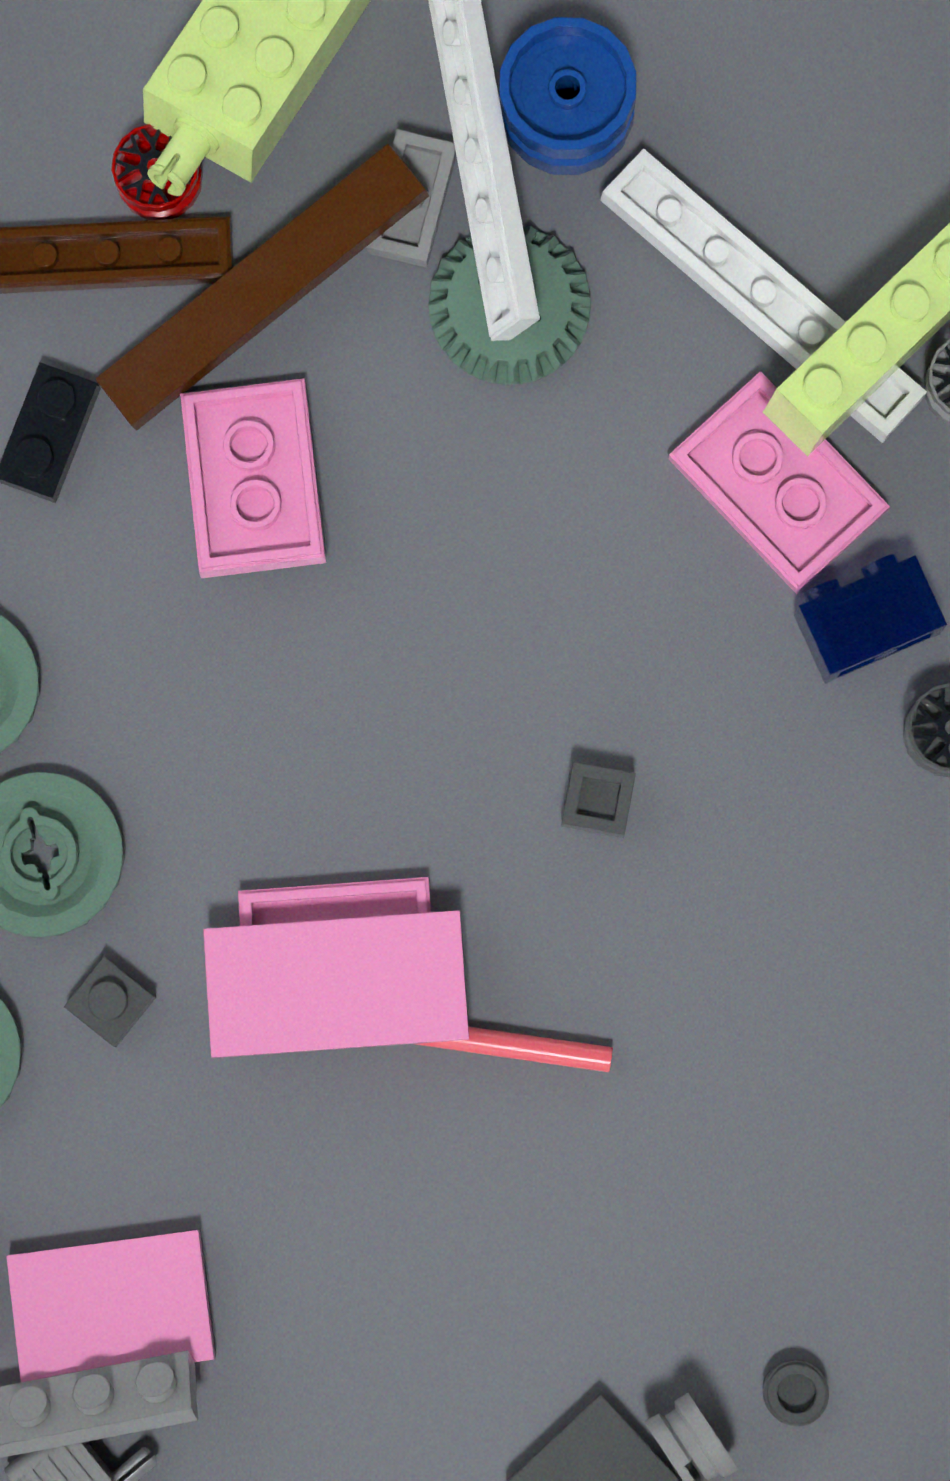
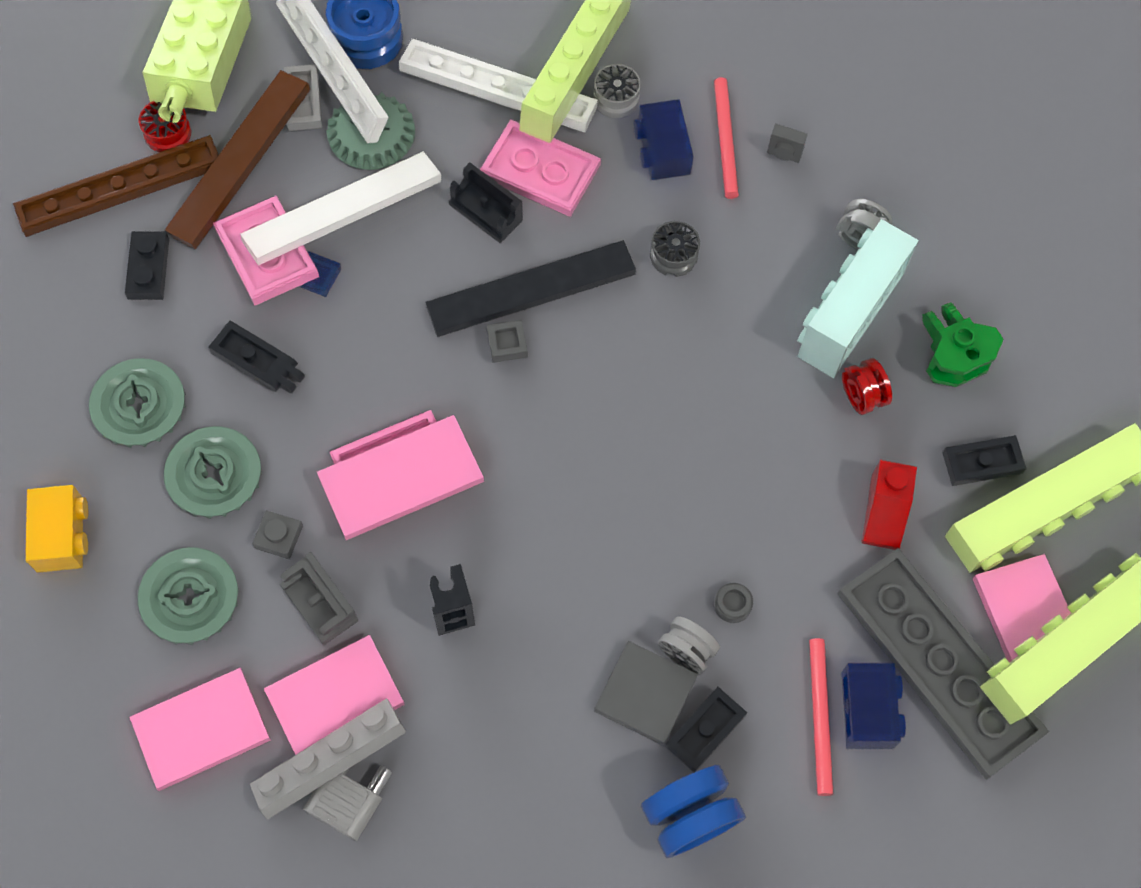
camera: 30 degrees left, 15 degrees down
coral bar [415,1026,613,1072] -> none
clear blue brick [794,554,947,684] -> none
none -> black hinge [208,320,305,394]
none -> white tile [240,151,441,266]
none -> dark grey hinge [280,552,358,645]
none -> clear blue tile [298,251,341,297]
none -> black tile [425,240,636,337]
none -> black hinge [430,564,475,636]
none -> black hinge [449,162,523,243]

